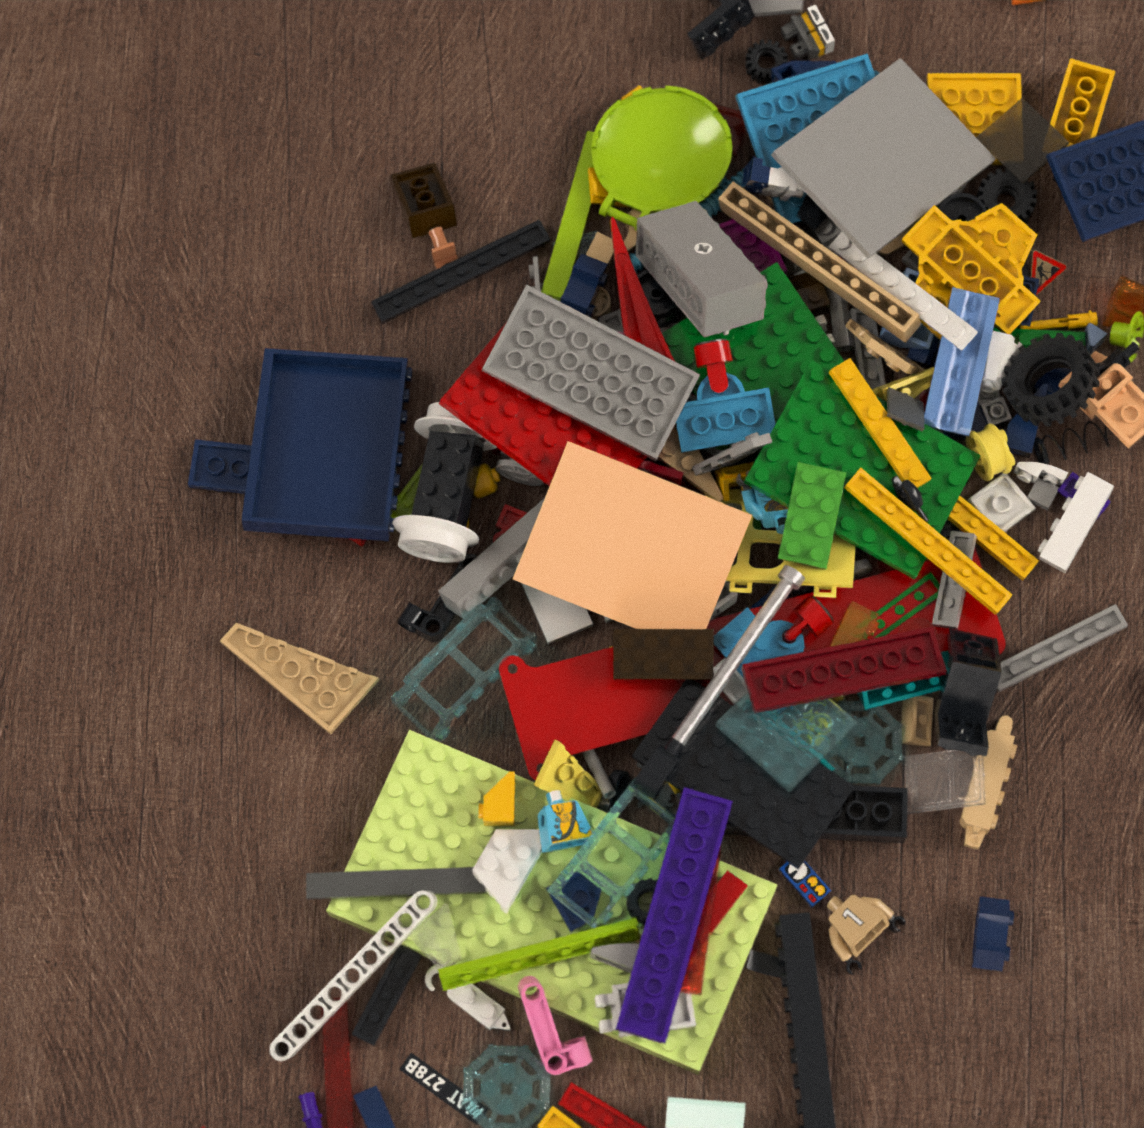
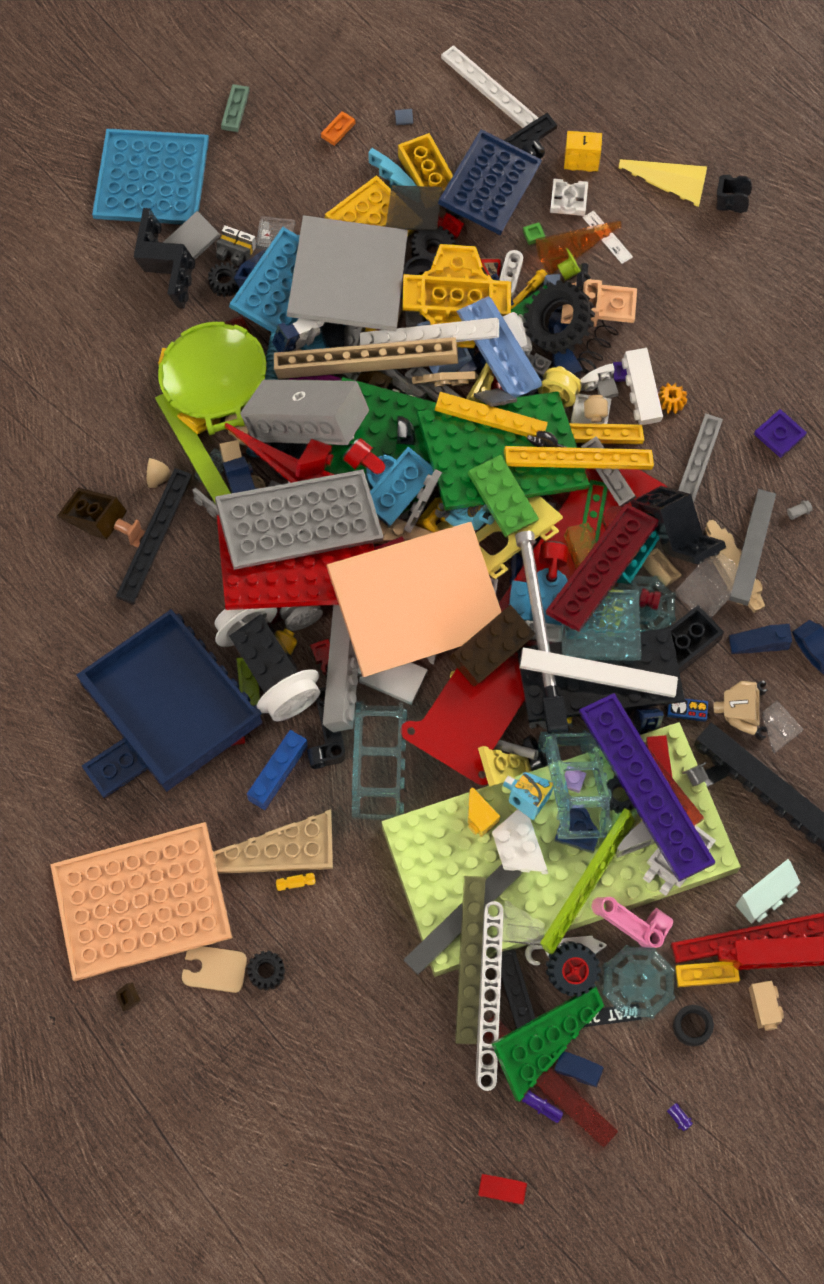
camera: 45 degrees left, 5 degrees down
none -> light nougat tile [50,822,233,982]
none -> dark brown plate [115,982,141,1011]
none -> tan brick [147,458,171,488]
none -> tan piece [182,946,247,993]
none -> blue brick [247,730,308,810]
none -> black tyre [247,951,285,991]
none -> clear tile [256,216,296,250]
none -> yellow axle [276,873,316,891]
none -> red slope [296,439,334,477]
none -> medium azure slope [368,148,421,204]
none -> sand blue slope [394,108,413,125]
none -> black brick [397,415,415,445]
none -> red bracket [434,213,464,239]
none -> olive plate [455,876,486,1044]
none -> green wing [491,987,604,1102]
none -> white plate [499,250,523,297]
none -> white tile [520,647,678,698]
none -> bright green plate [523,222,546,245]
none -> black wheel [546,941,601,997]
none -> lavender plate [560,767,586,793]
none -> tan head [584,395,608,423]
none -> dark blue slope [633,707,664,735]
none -> dark red wheel [638,588,661,610]
none -> light orange gear [658,382,687,414]
none -> dark grey piece [682,762,709,787]
none -> dark grey tile [729,489,776,606]
none -> dark blue slope [729,624,792,654]
none -> clear wing [762,700,804,754]
none -> light grey pin [787,500,813,520]

